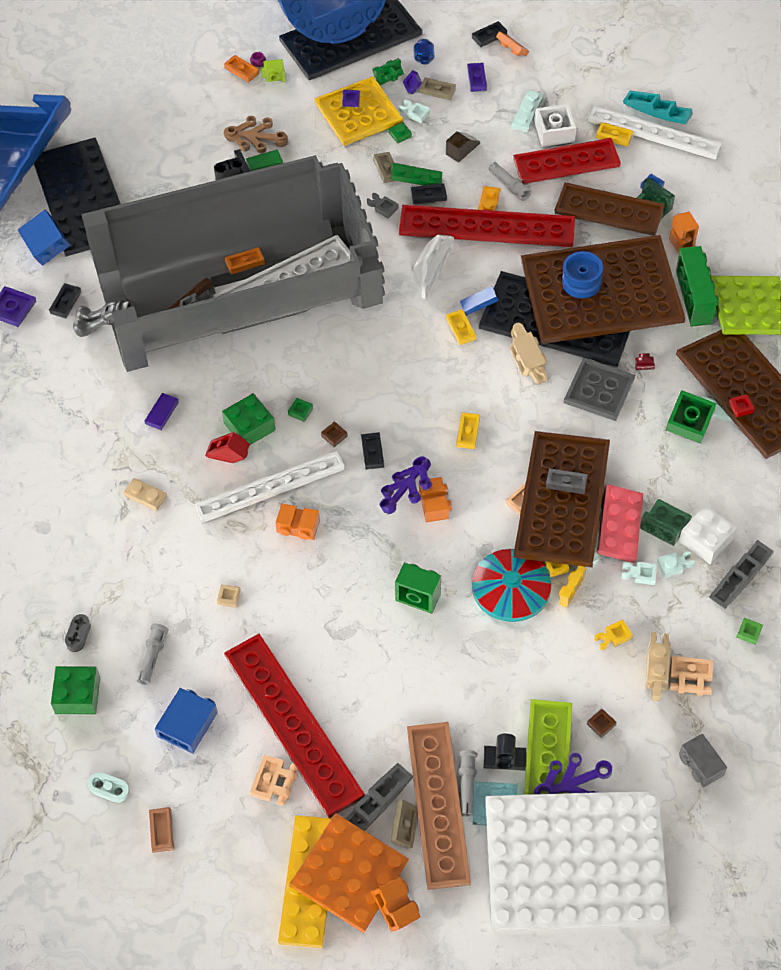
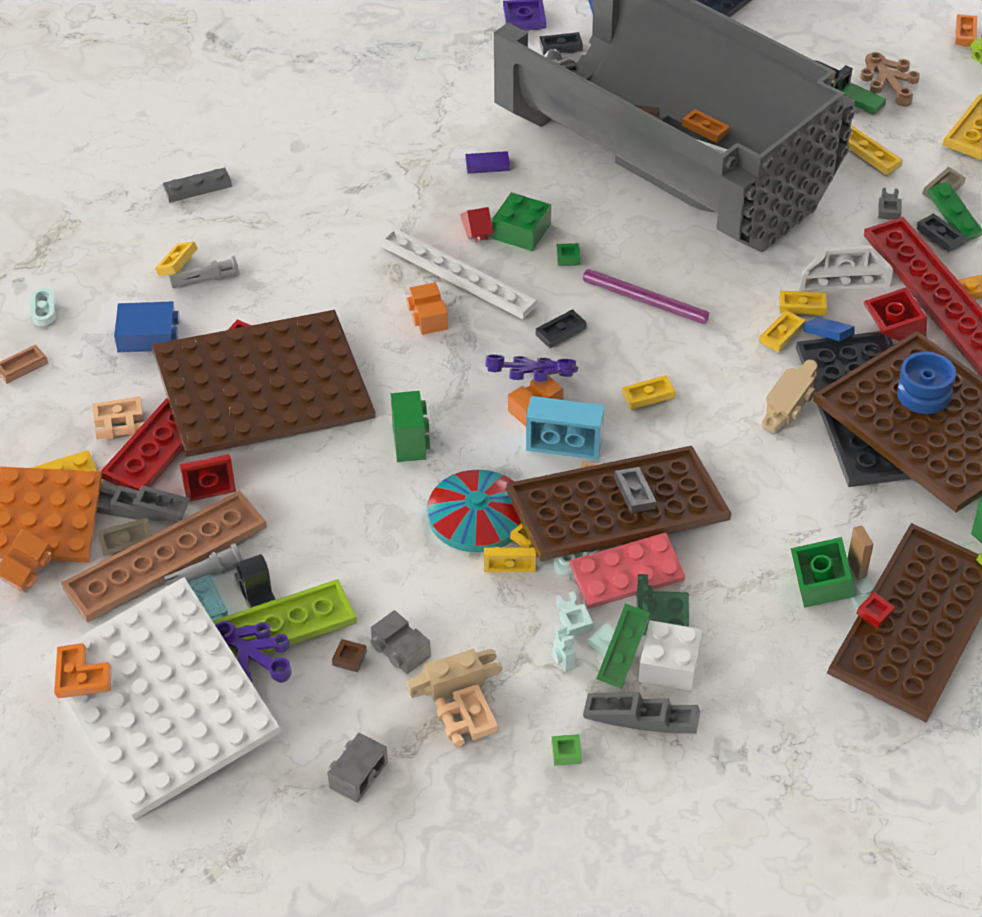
camera: 60 degrees right, 10 degrees down
green brick [51,666,100,715] -> none
dark grey beam [65,614,91,652] -> none
tan plate [124,478,167,511] -> none
tan tile [217,584,241,608] -> none
reddish brown plate [321,421,348,447] -> none
dark grey plate [564,358,635,421] -> none
yellow plate [594,619,633,650] -> none
dark red plate [635,353,655,370] -> none
none -> orange plate [54,643,112,699]
none -> reddish brown plate [152,309,376,457]
none -> yellow plate [155,241,198,276]
none -> dark grey plate [163,167,232,203]
none -> red slope [179,454,236,502]
none -> flat silver brick [371,610,431,674]
none -> medium azure brick [526,396,604,460]
none -> light aqua plate [551,625,575,672]
none -> magenta axle [583,269,710,324]
none -> green plate [596,603,651,689]
none -> yellow plate [779,291,827,315]
none -> medium nougat tile [847,525,874,580]
none -> red slope [864,287,927,342]

